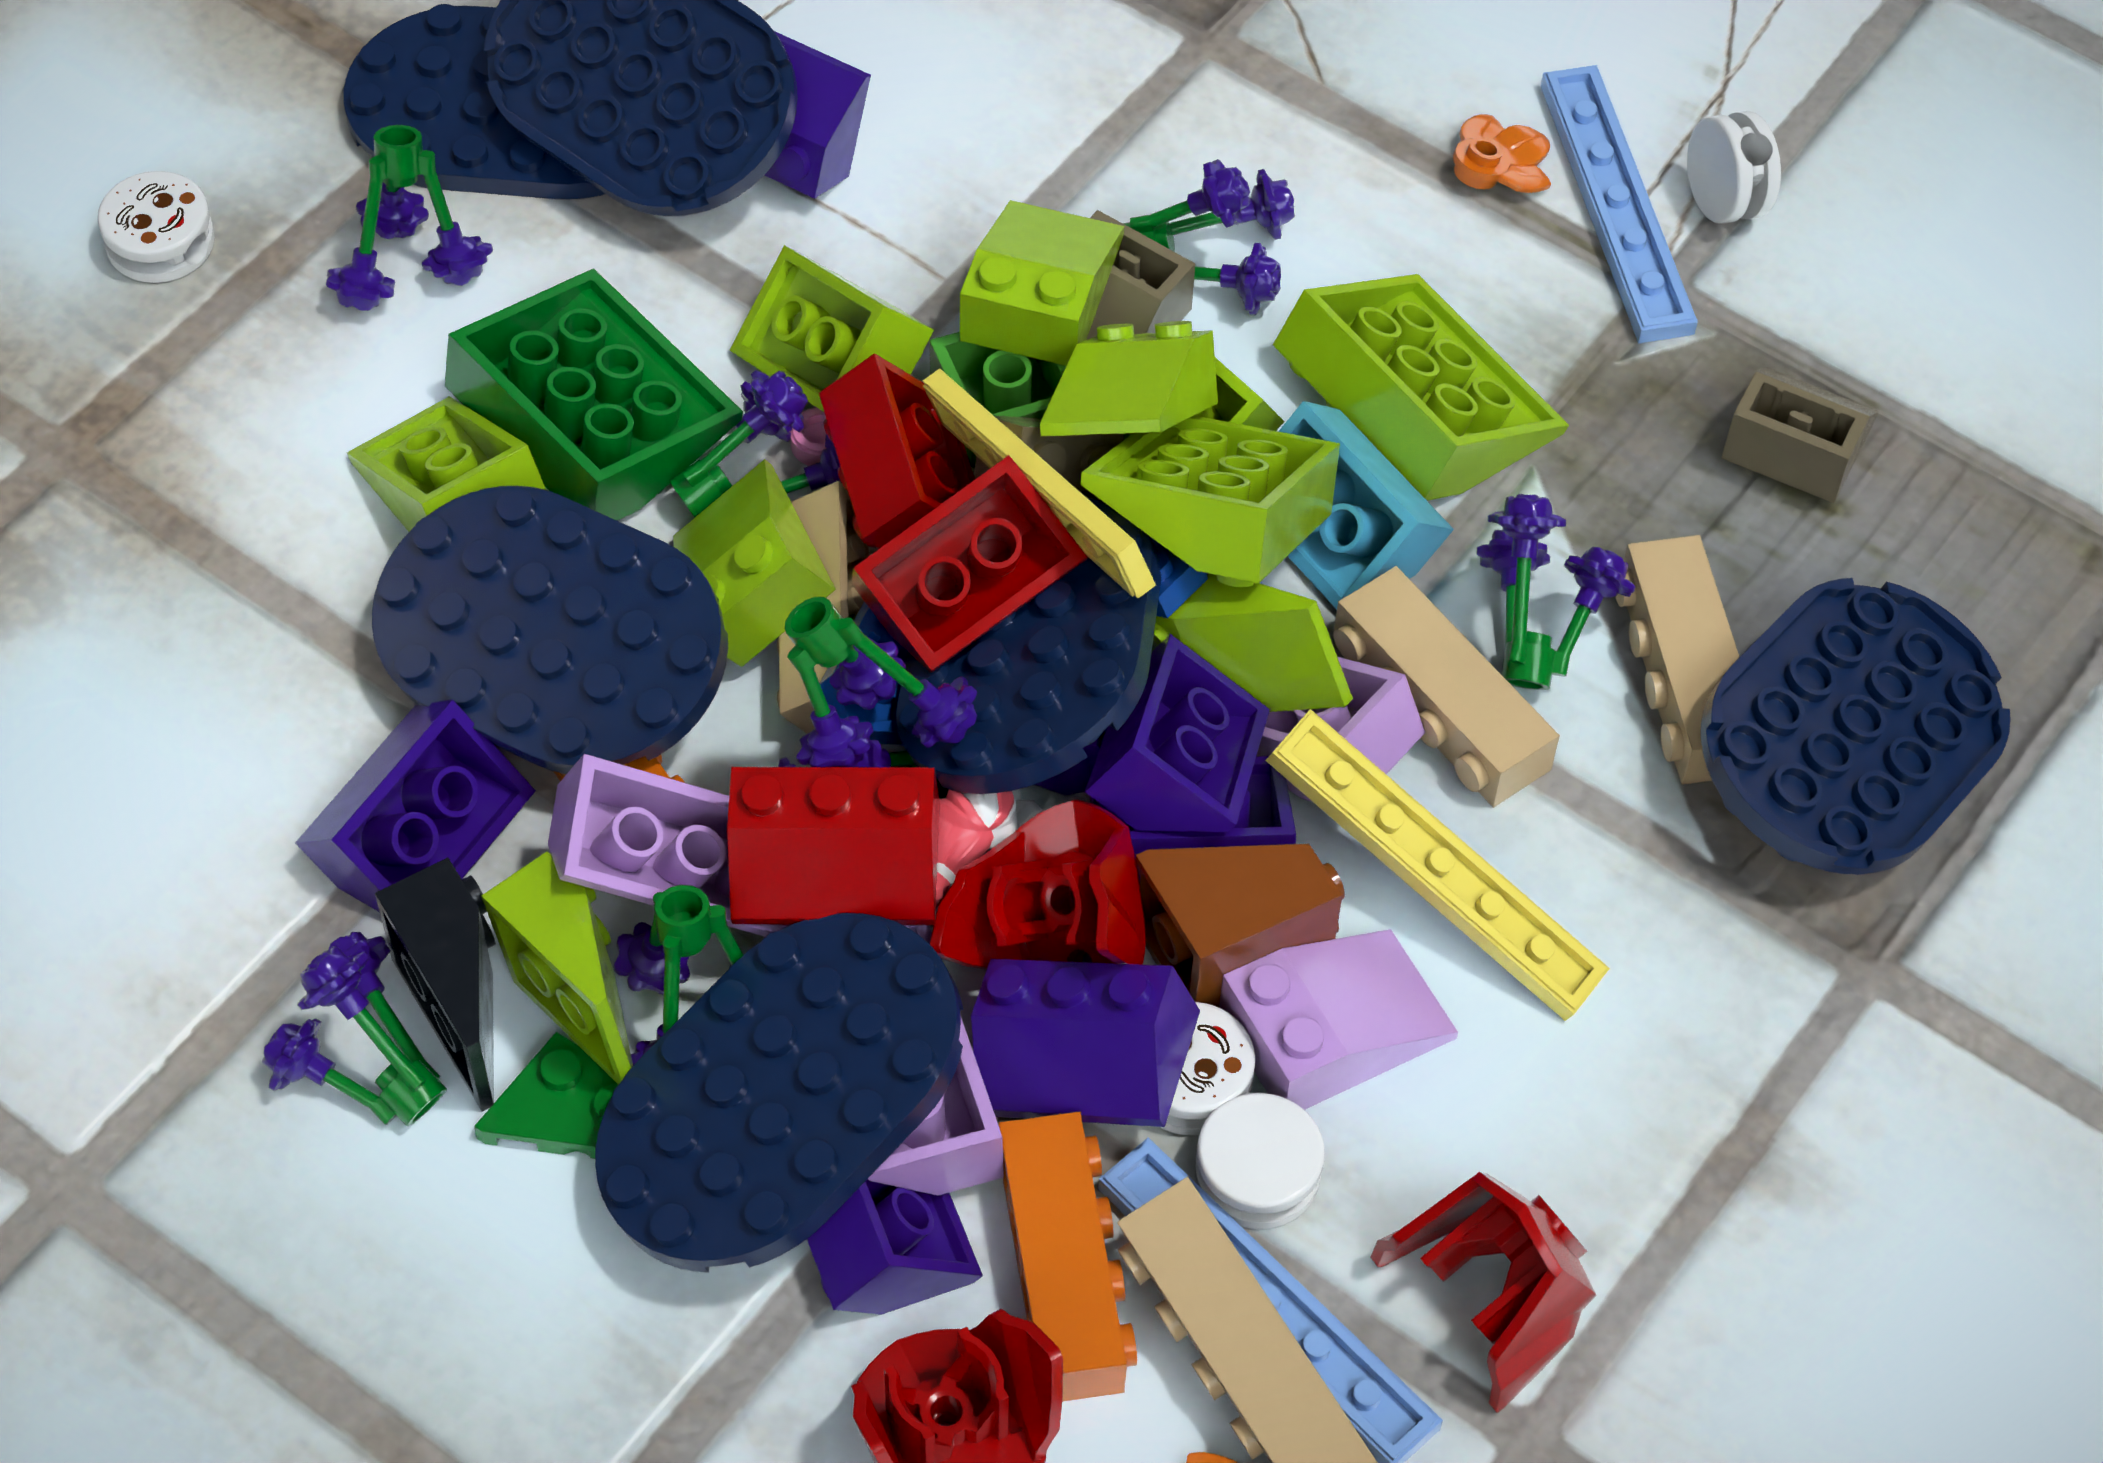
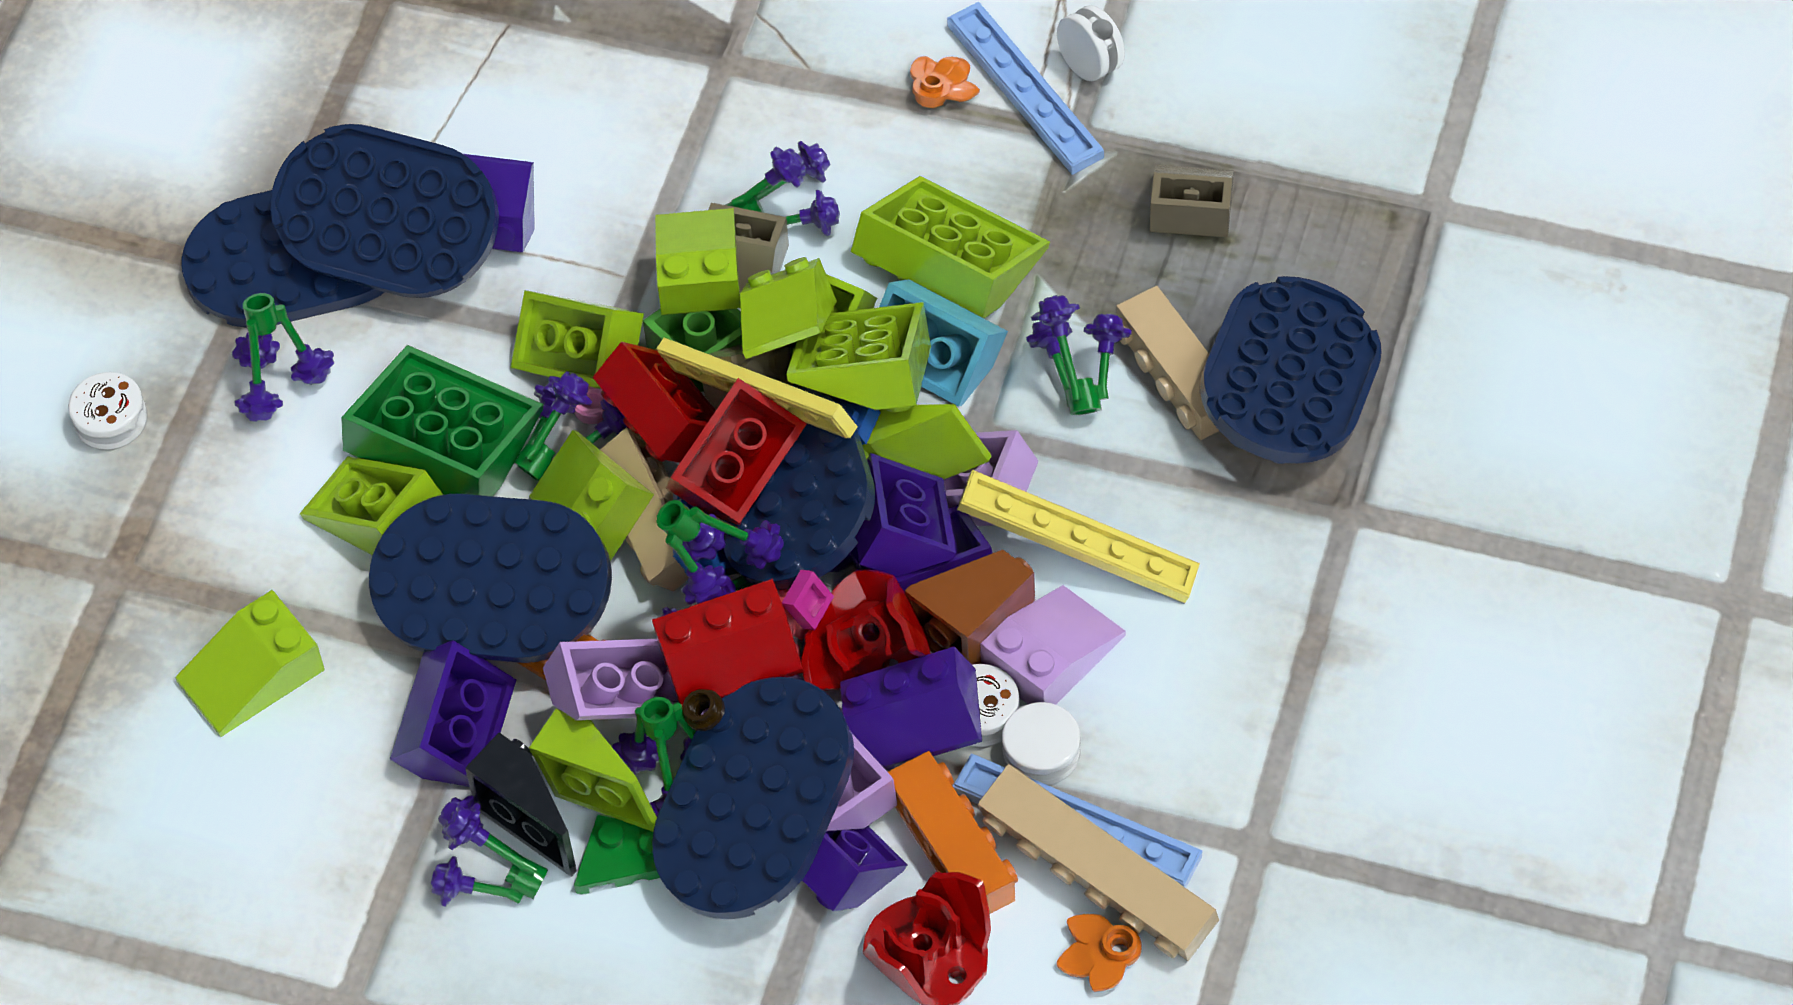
camera: 15 degrees left, 0 degrees up
tan brick [1333,566,1560,808] -> none
red piece [1370,1172,1597,1413] -> none
none -> lime slope [175,589,325,737]
none -> dark brown plate [683,689,725,731]
none -> dark pink plate [782,570,834,630]

